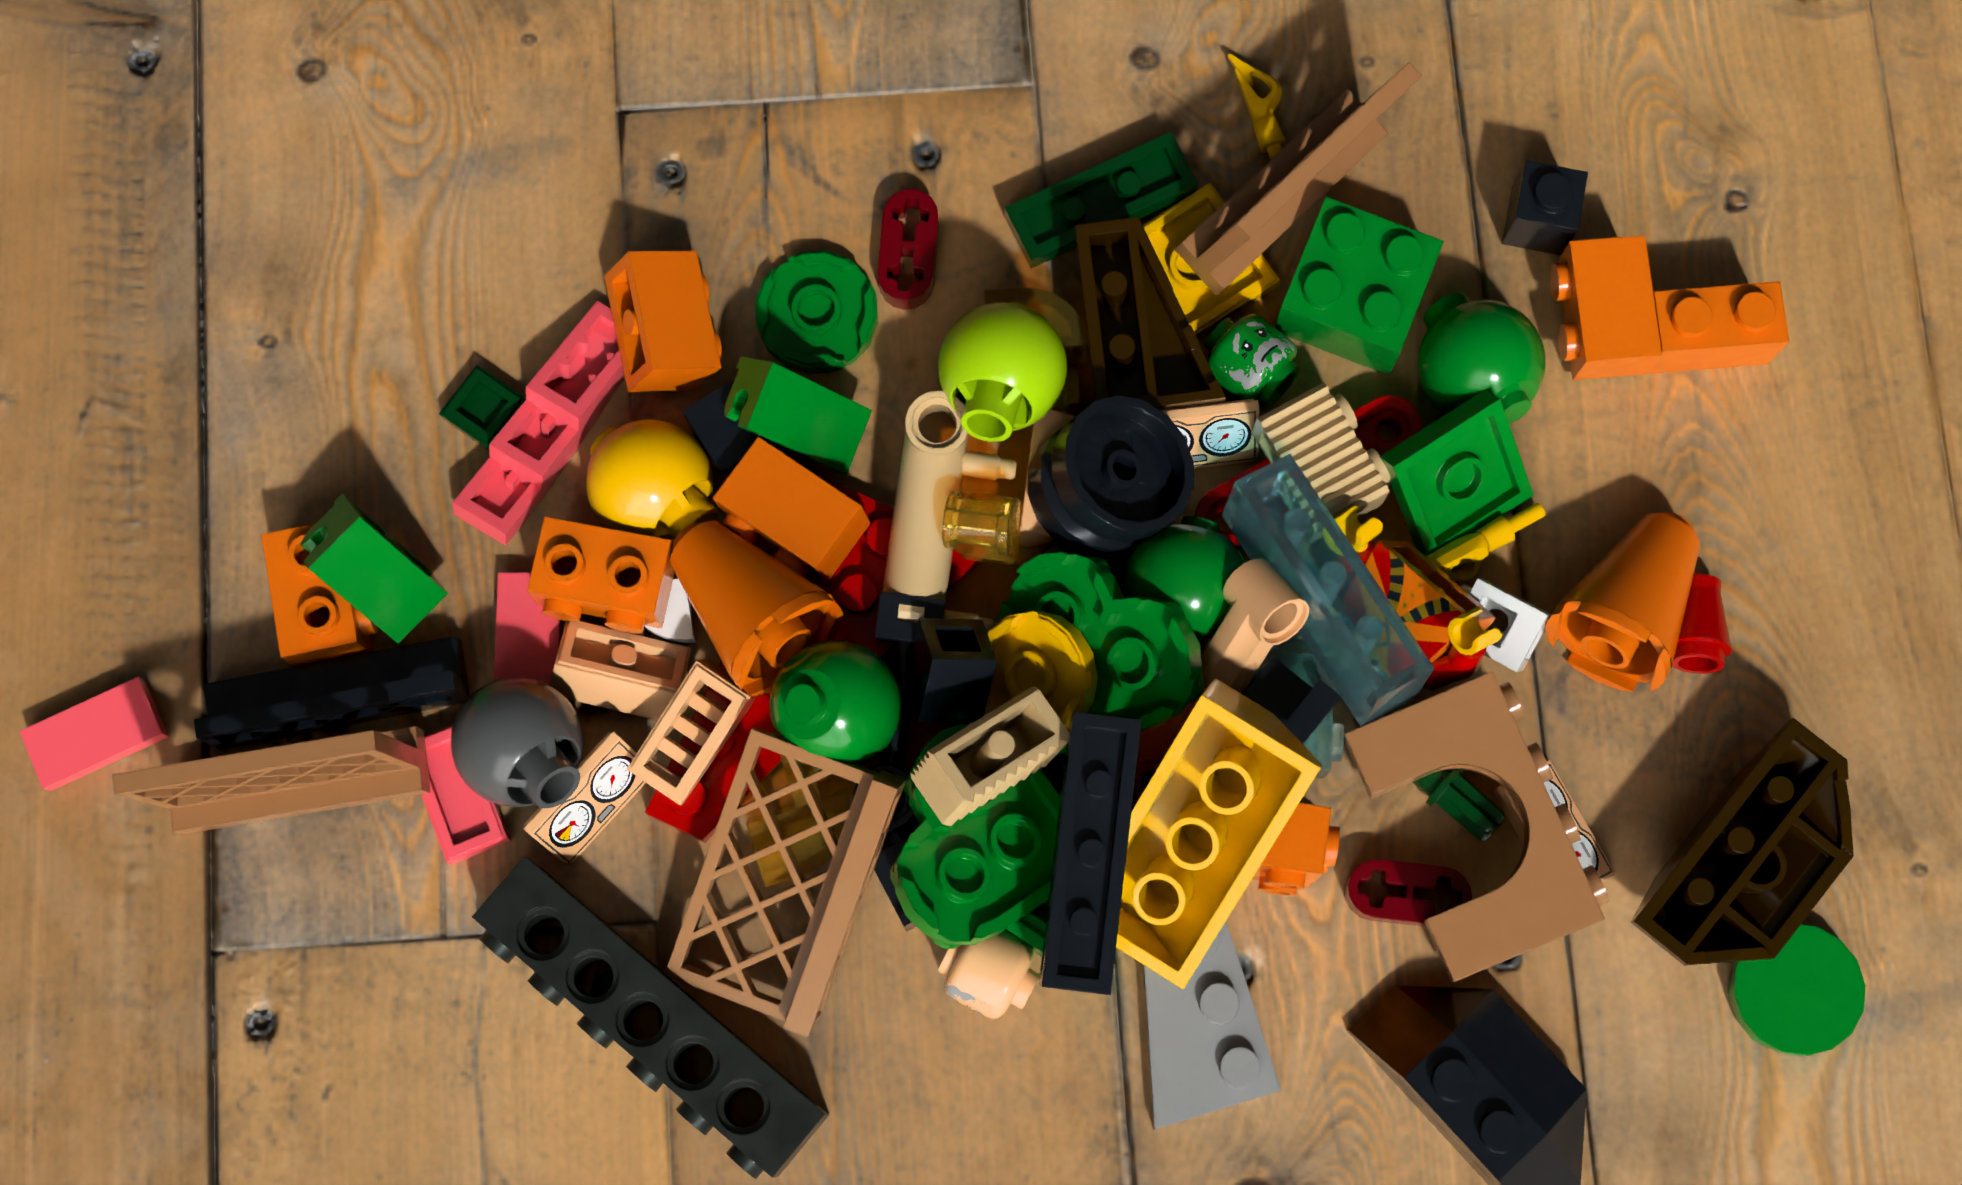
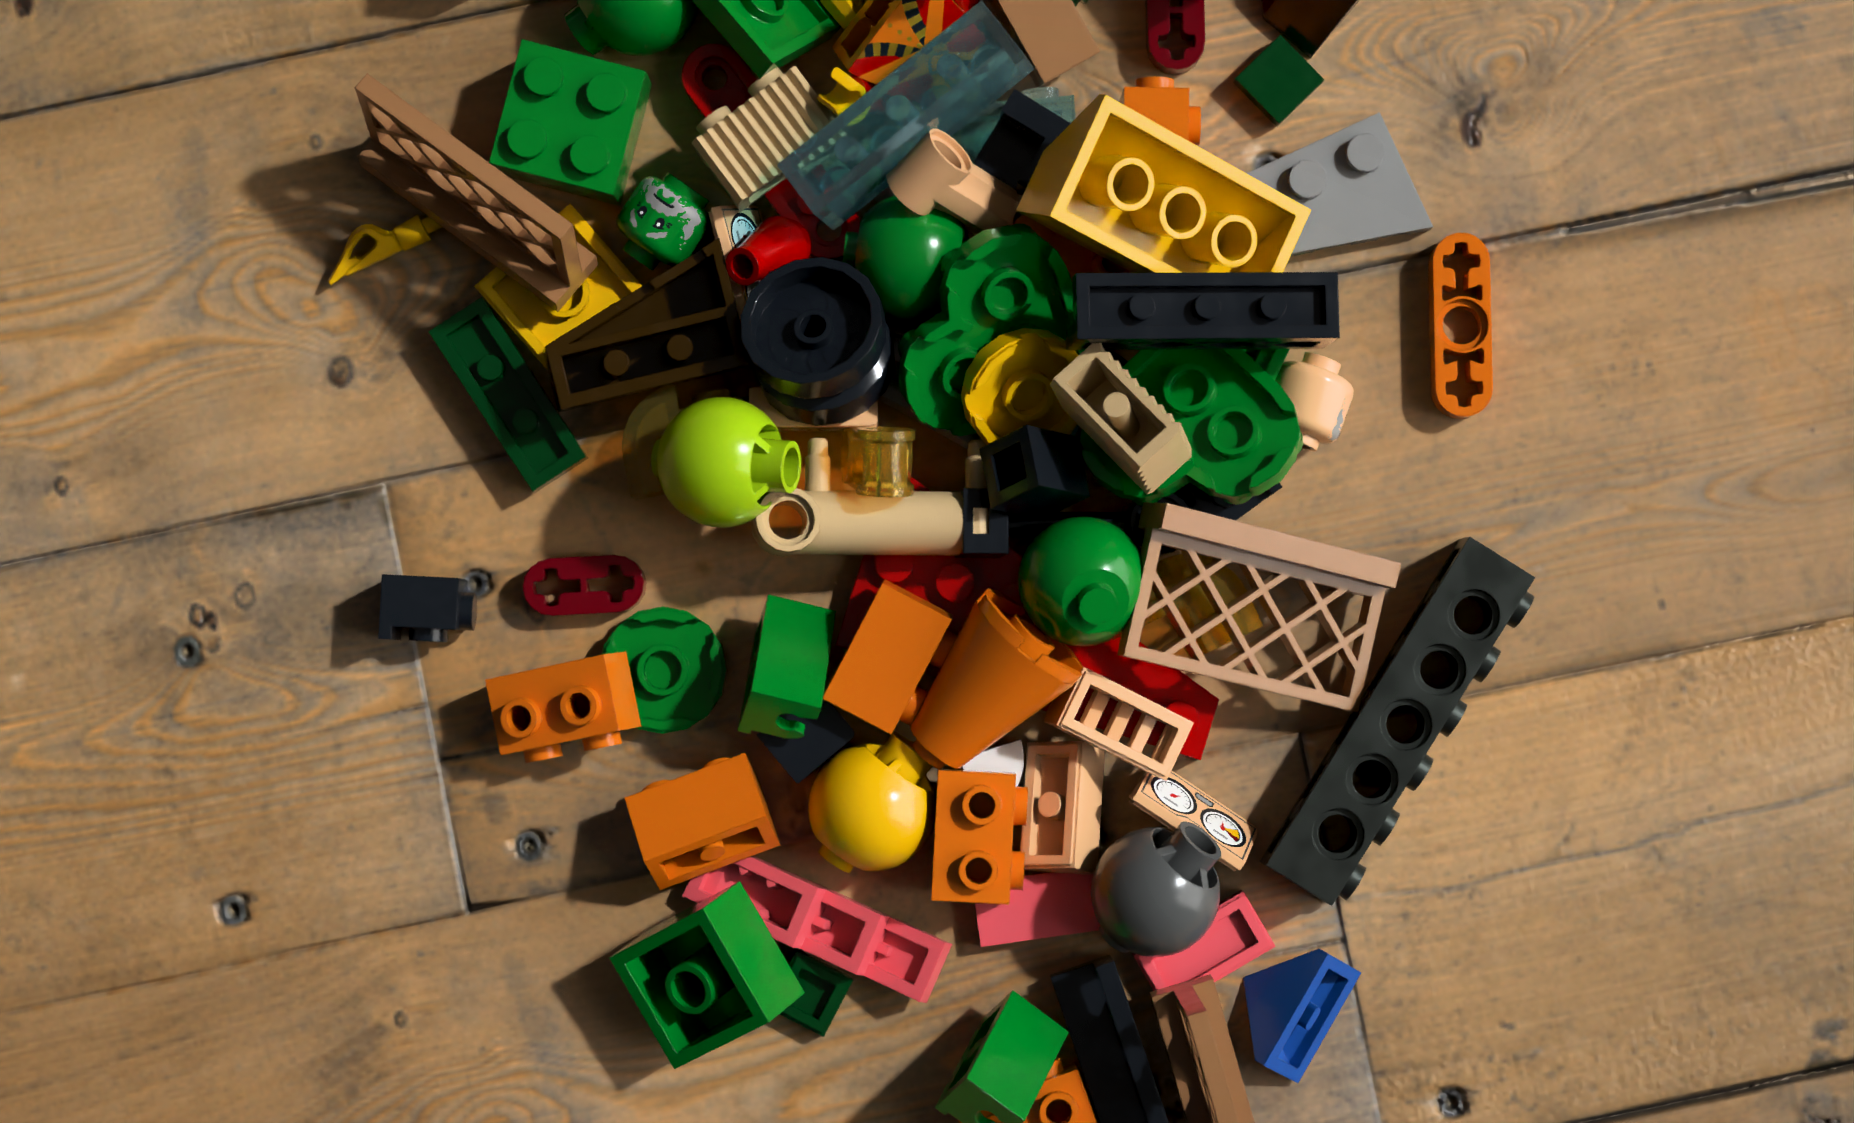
camera: 105 degrees left, 10 degrees up
none -> black brick [378,574,477,642]
none -> orange brick [485,651,642,764]
none -> green brick [609,881,805,1069]
none -> red cone [726,216,811,285]
none -> dark green tile [1233,35,1324,127]
none -> blue slope [1243,949,1361,1083]
none -> orange beam [1428,233,1493,419]

